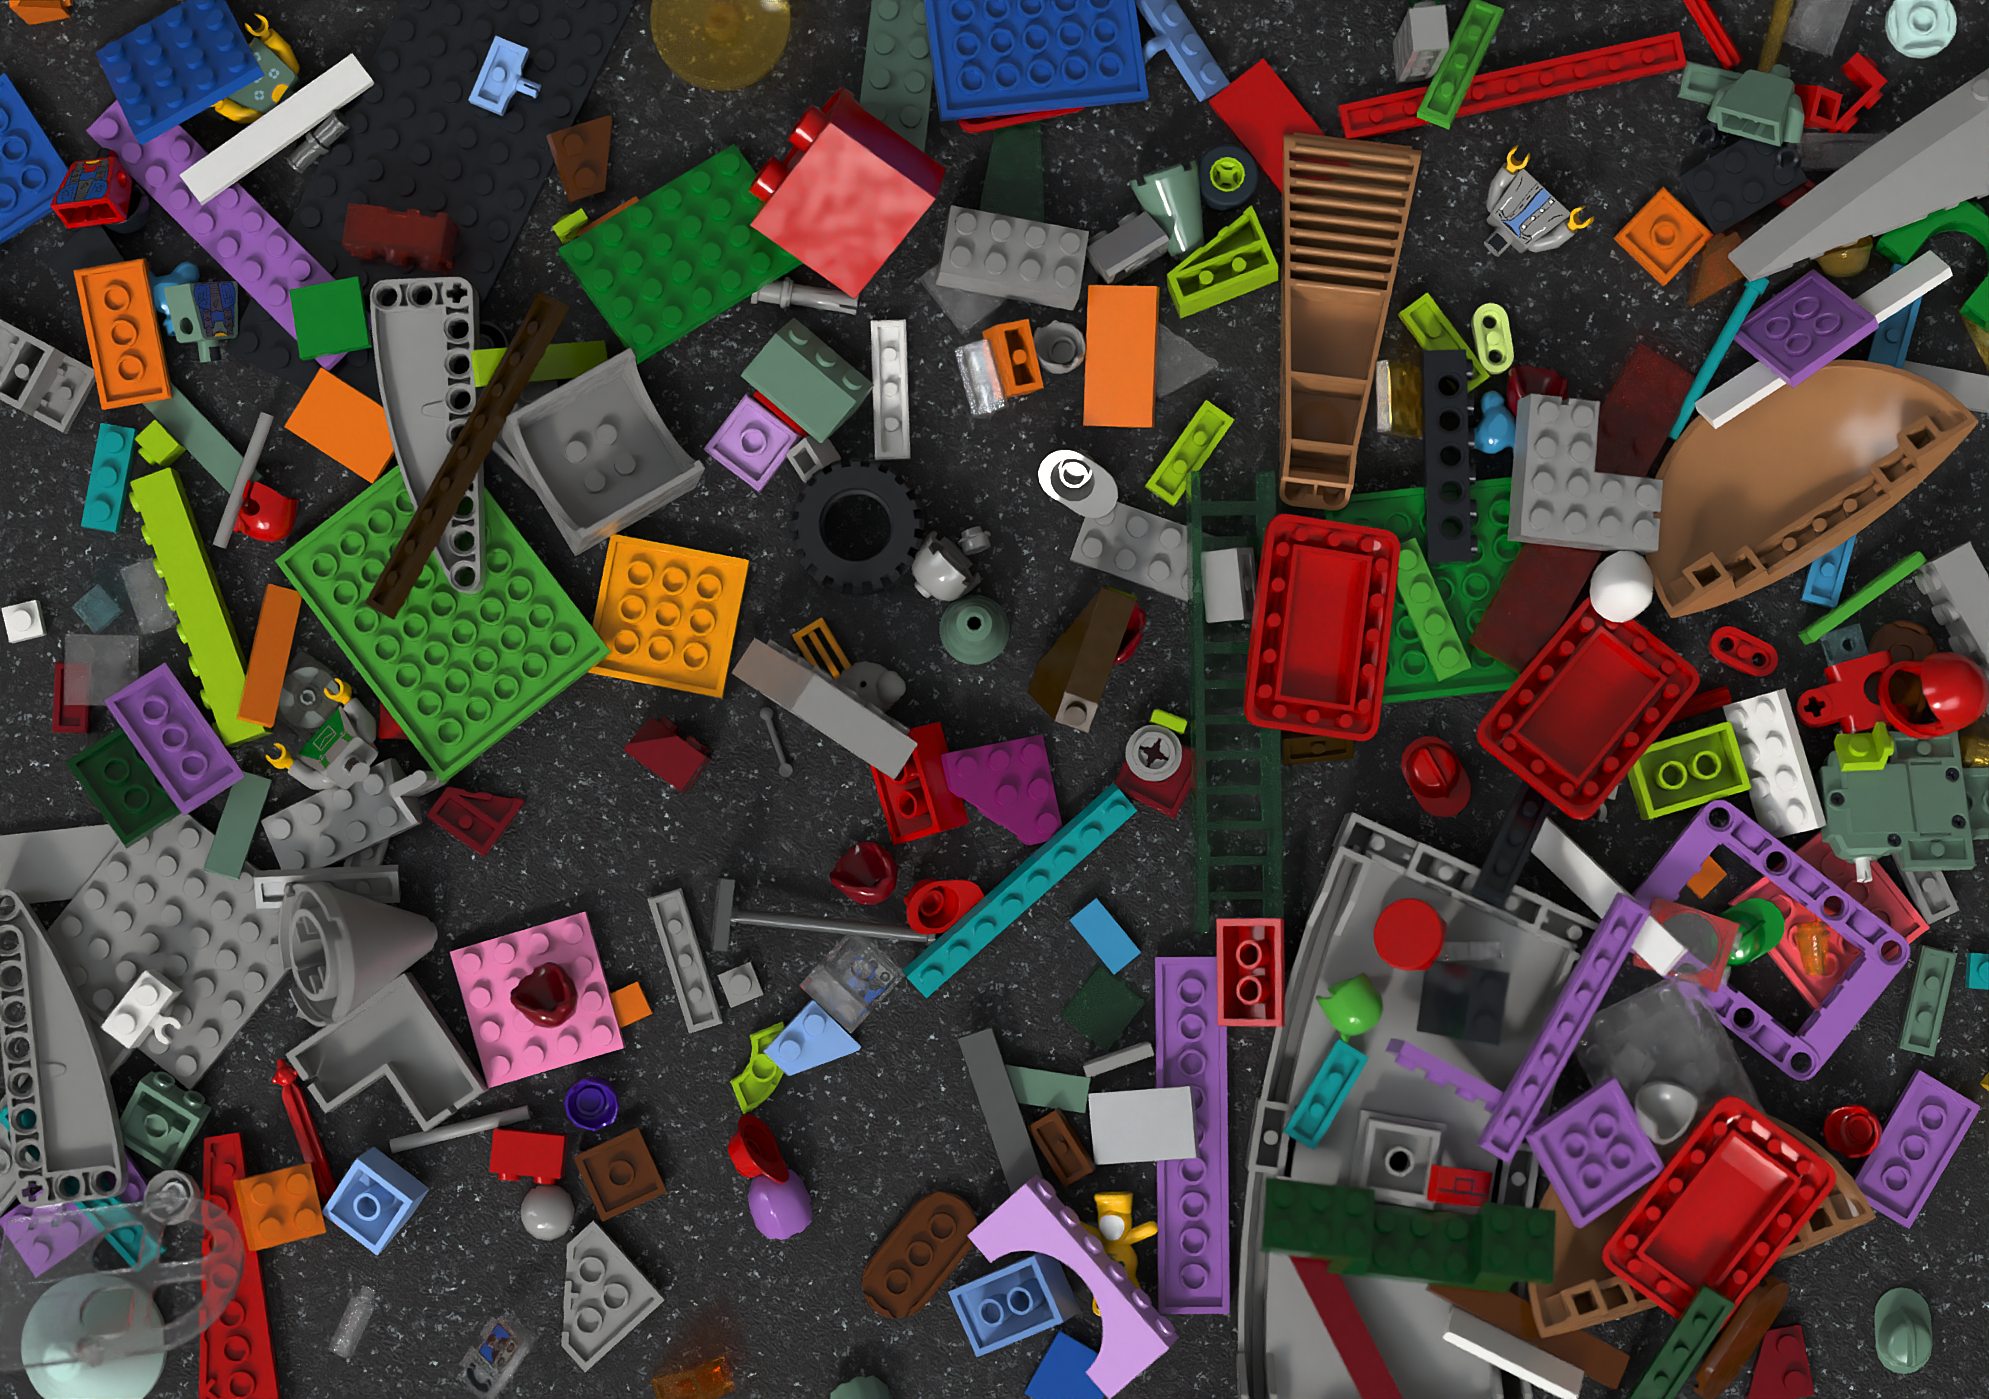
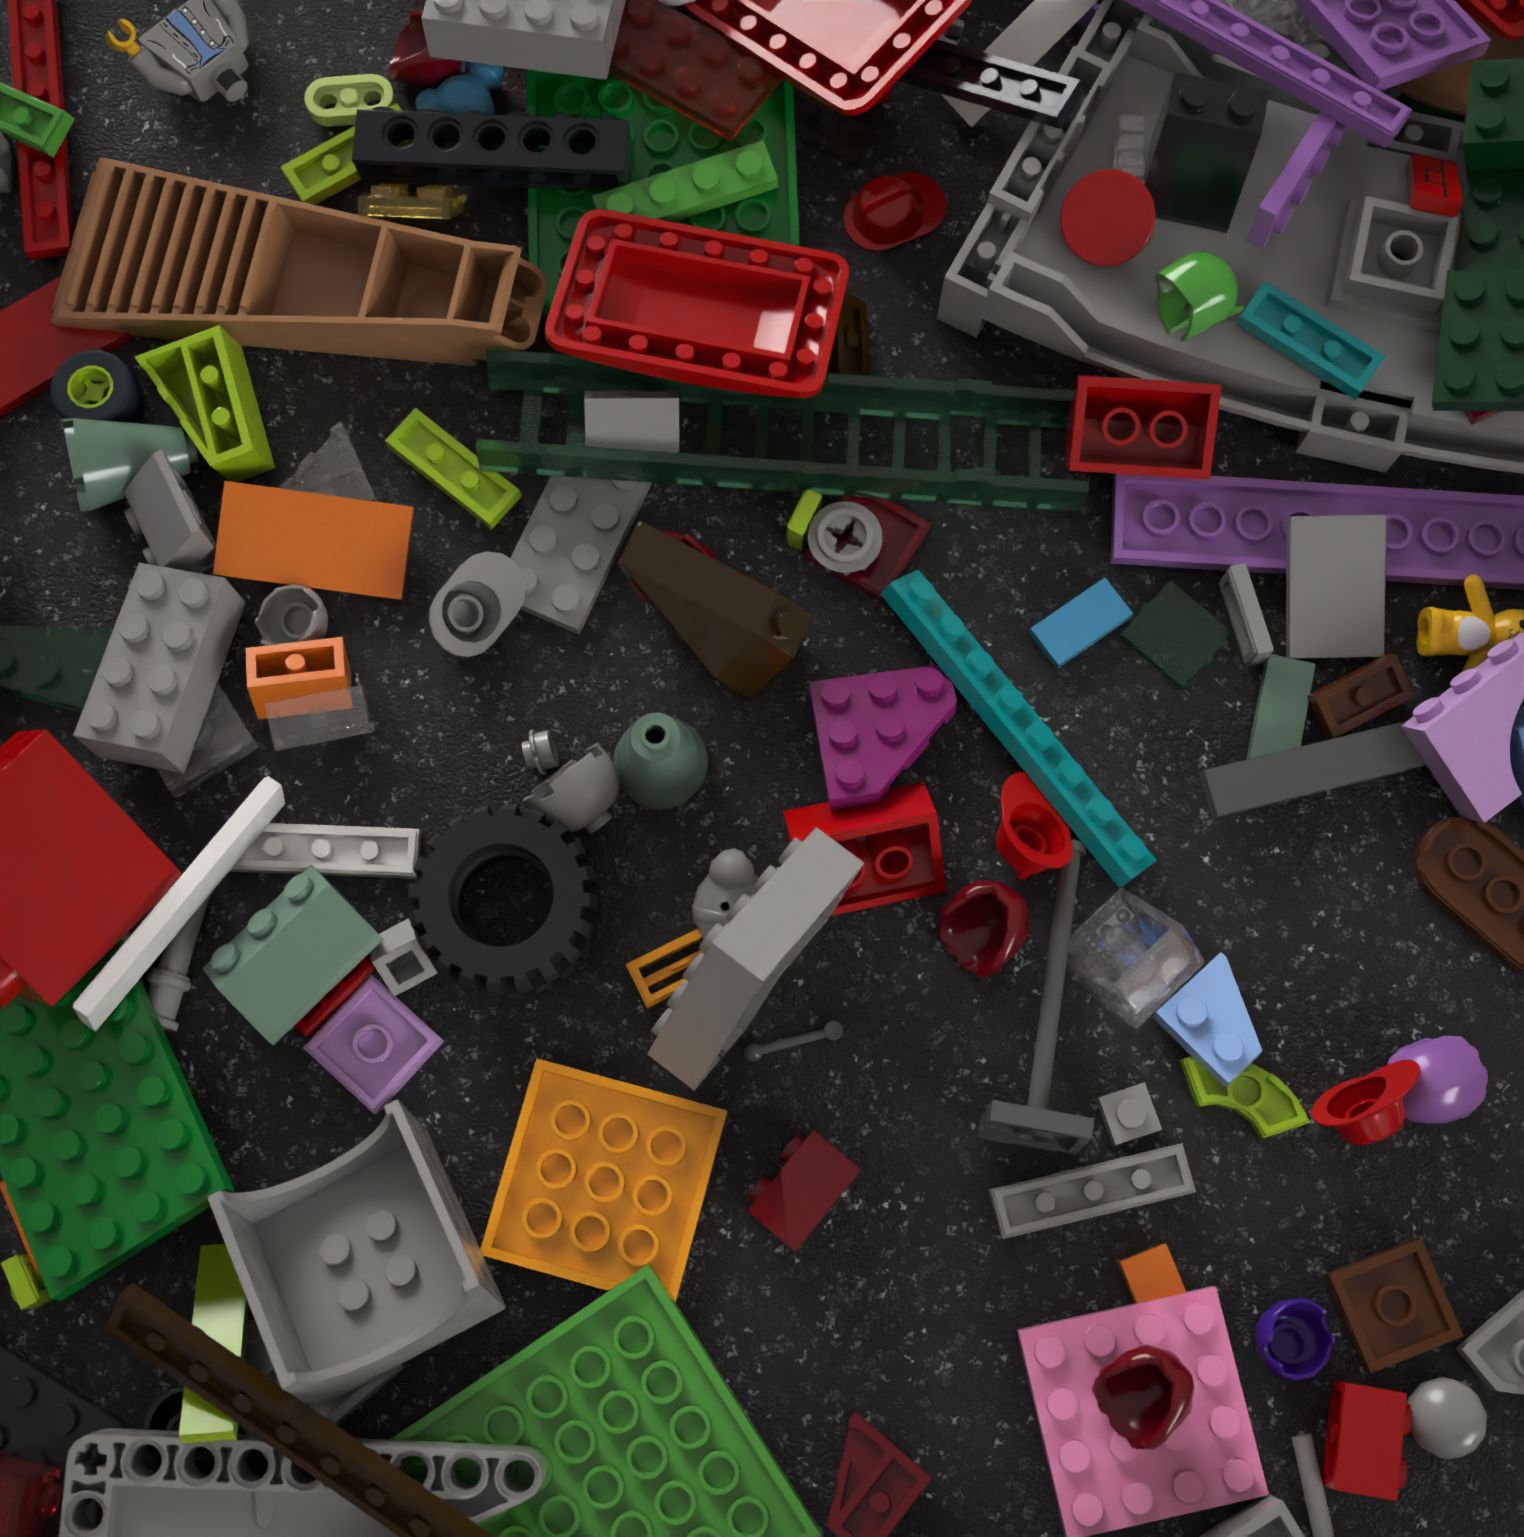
camera: 85 degrees left, 10 degrees down
none -> white tile [73,776,285,1032]

